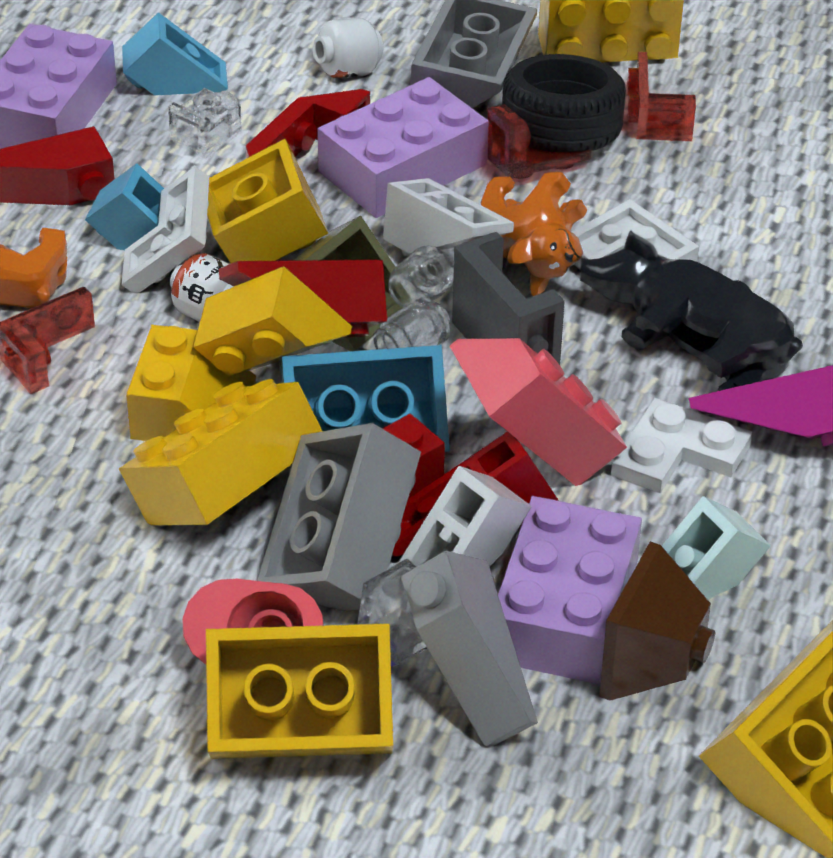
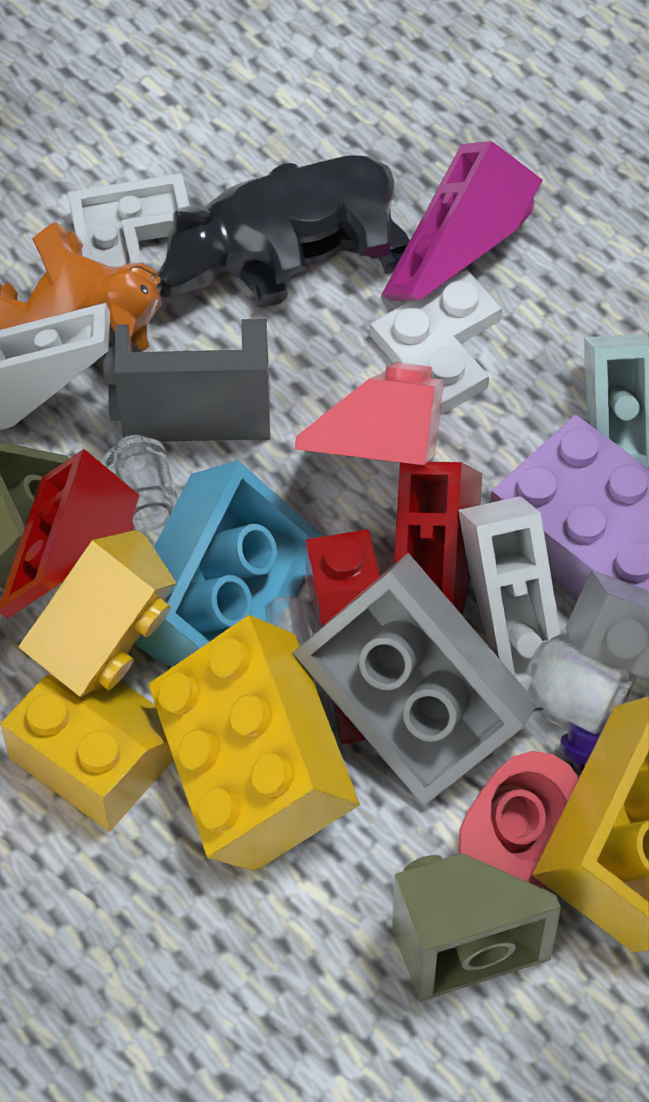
camera: 60 degrees left, 15 degrees up
clear brick [389,246,454,309] -> none
none -> olive slope [392,853,561,1002]

